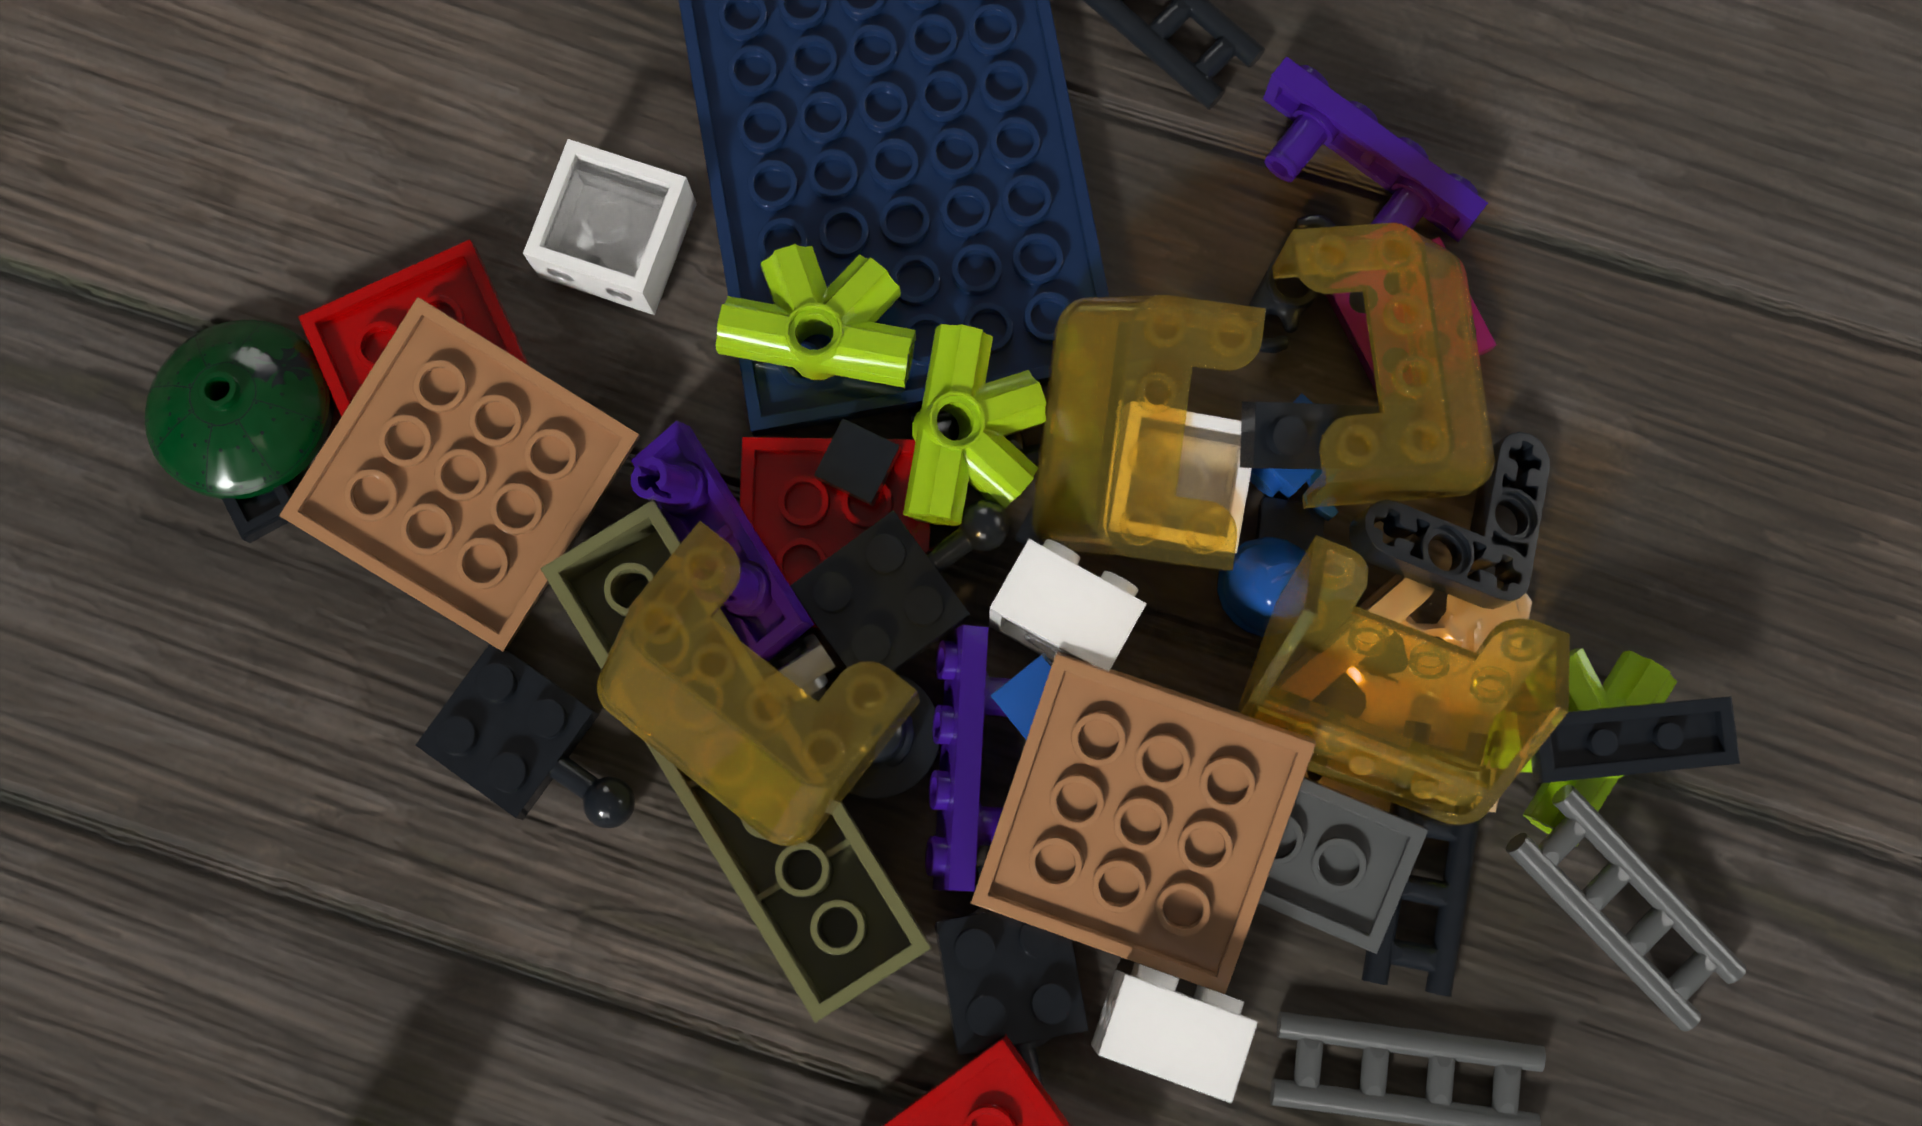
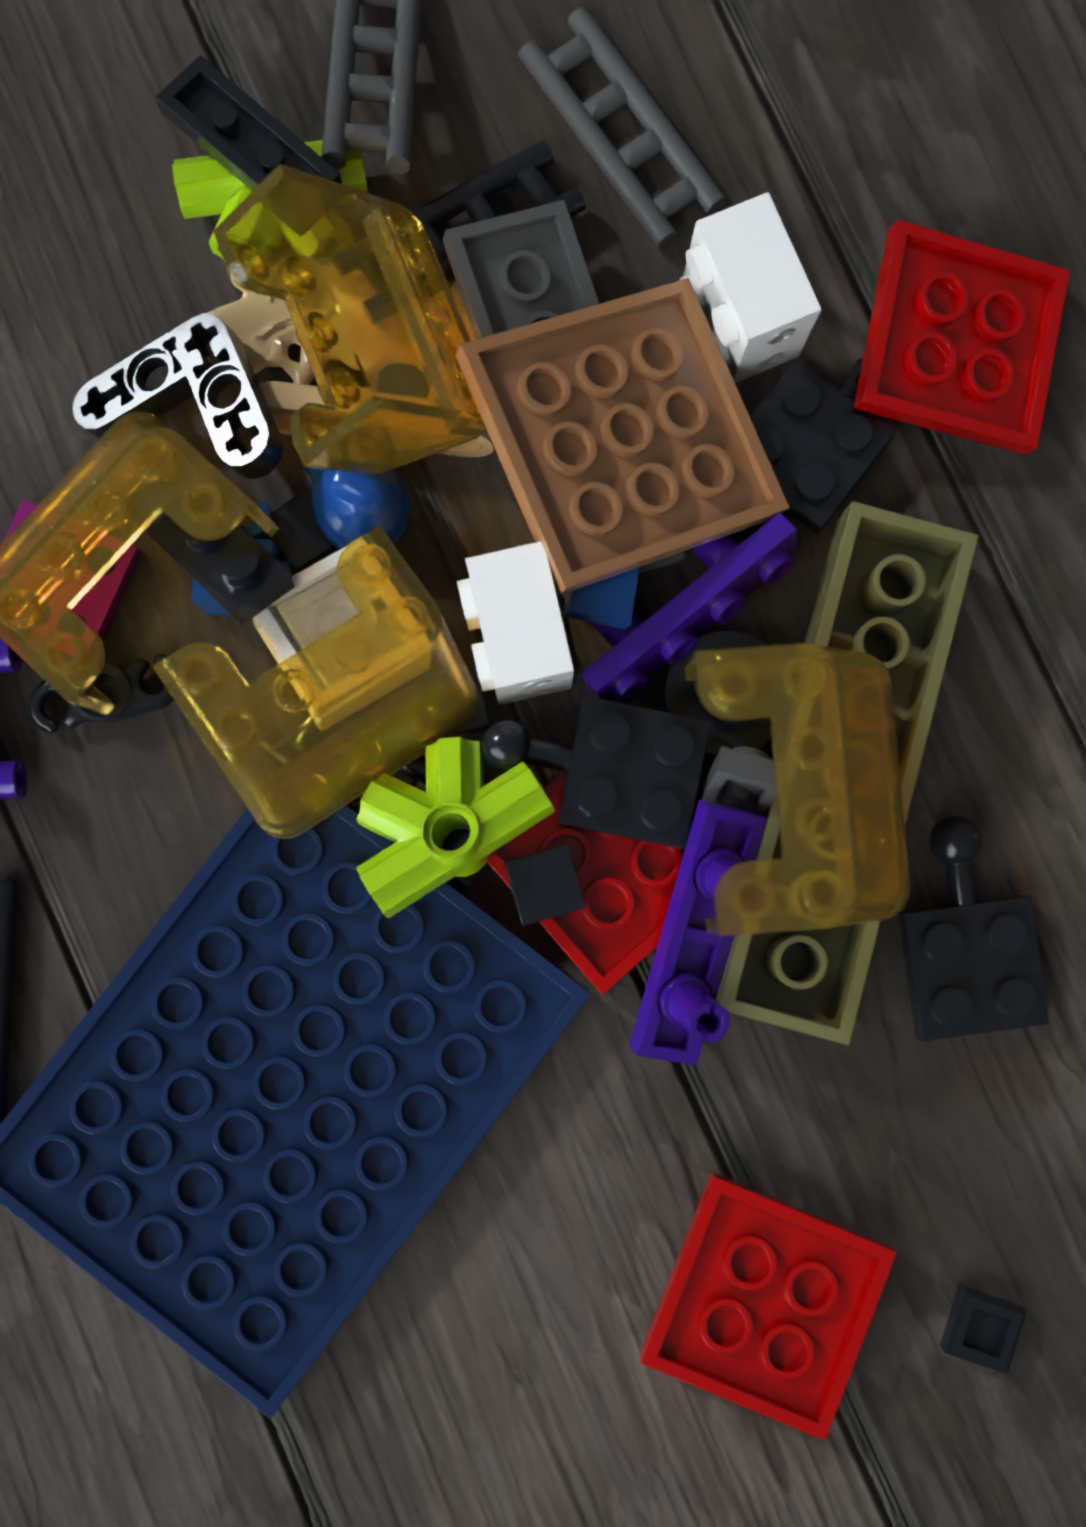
camera: 135 degrees left, 5 degrees up
dark green dish [145,320,334,499] -> none
medium nougat plate [279,297,641,652] -> none
piece [523,139,697,315] -> none
lime piece [715,244,916,388] -> none

